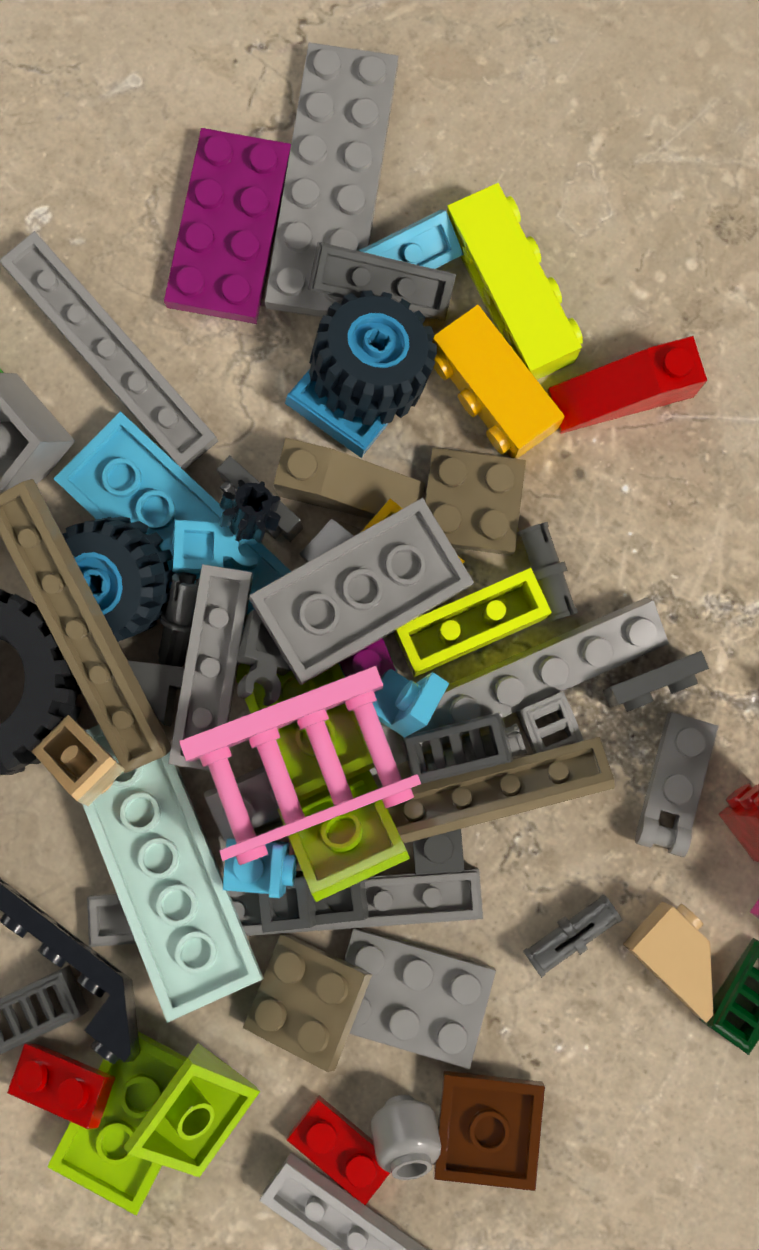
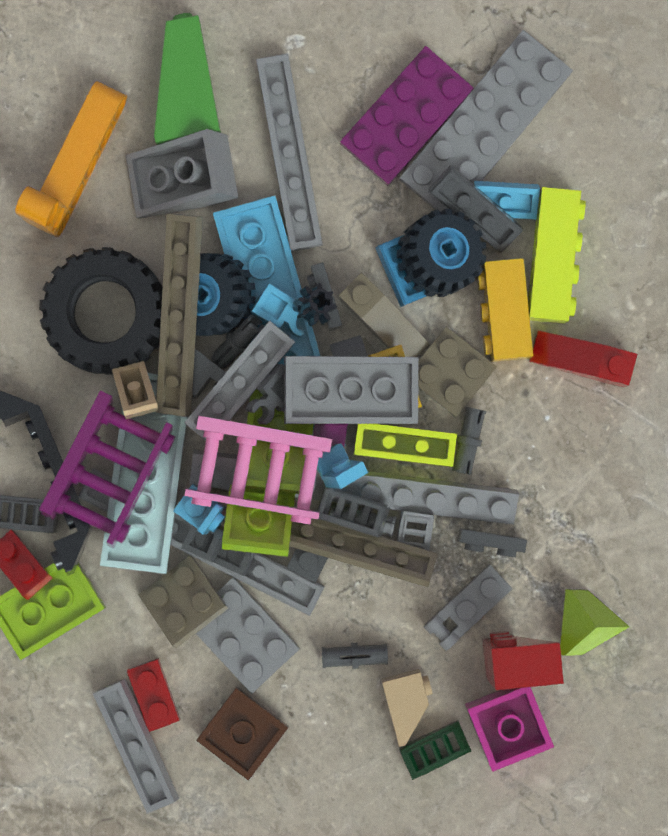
camera: 30 degrees right, 5 degrees up
lime slope [124,1043,260,1178] -> none
light grey head [371,1095,441,1180] -> none
none -> magenta fence [39,390,176,549]

